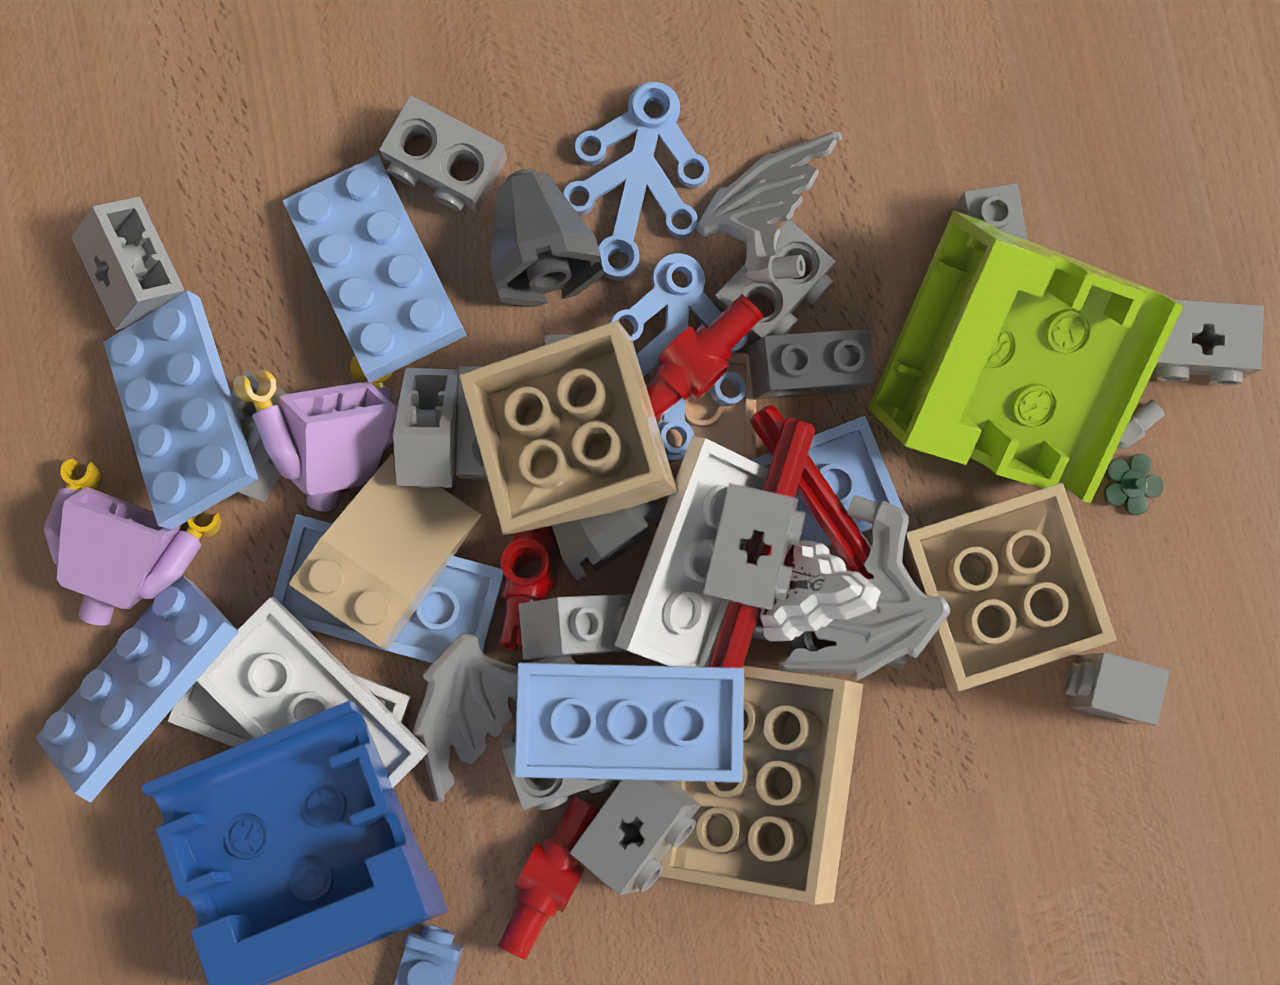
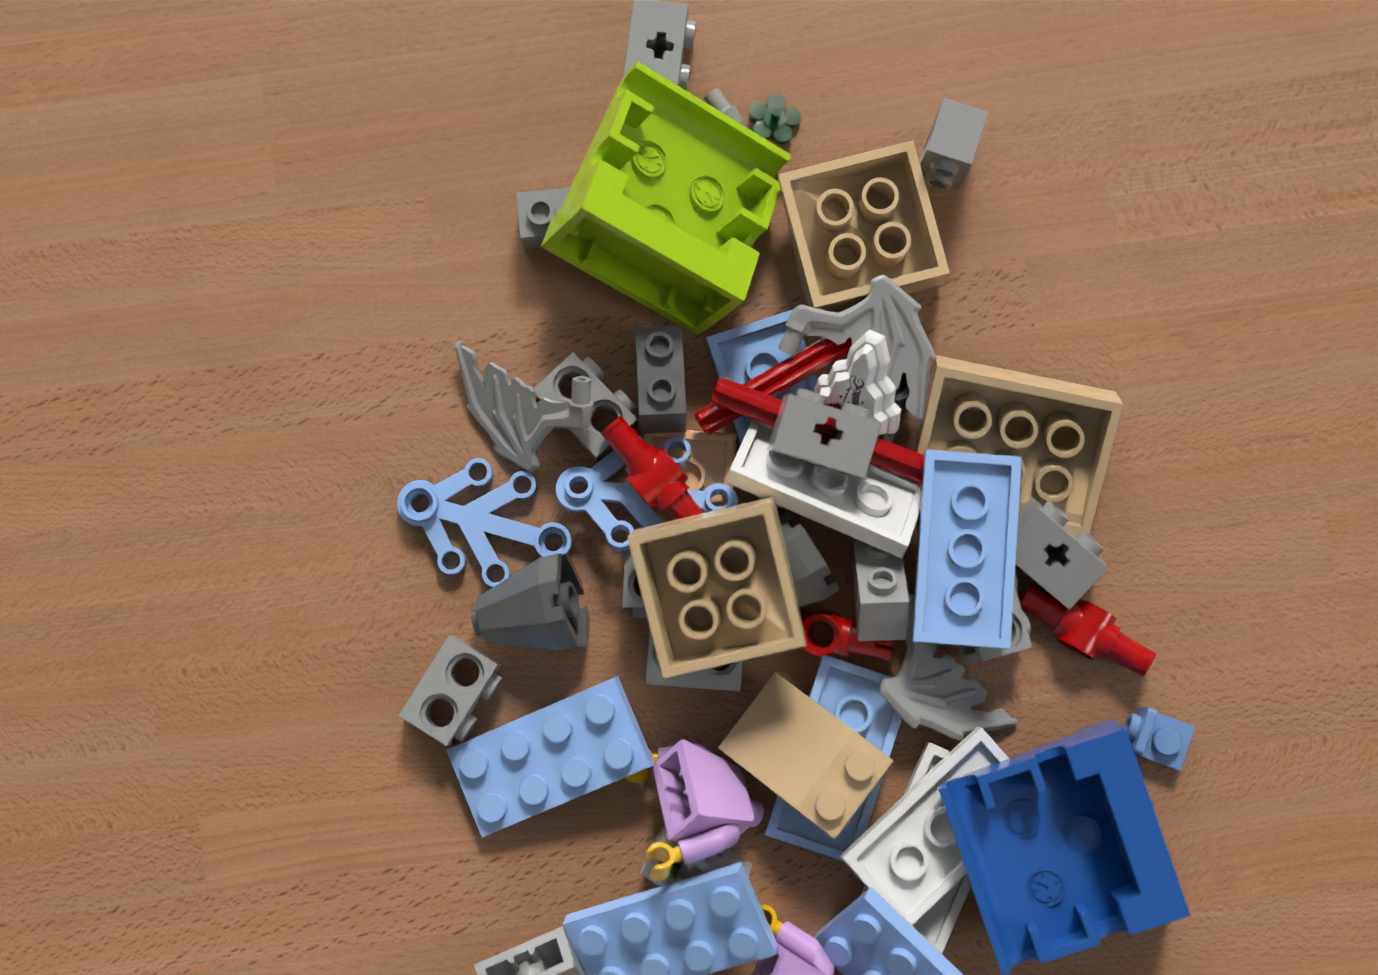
camera: 90 degrees left, 0 degrees up
light grey brick [393,368,459,488] -> none

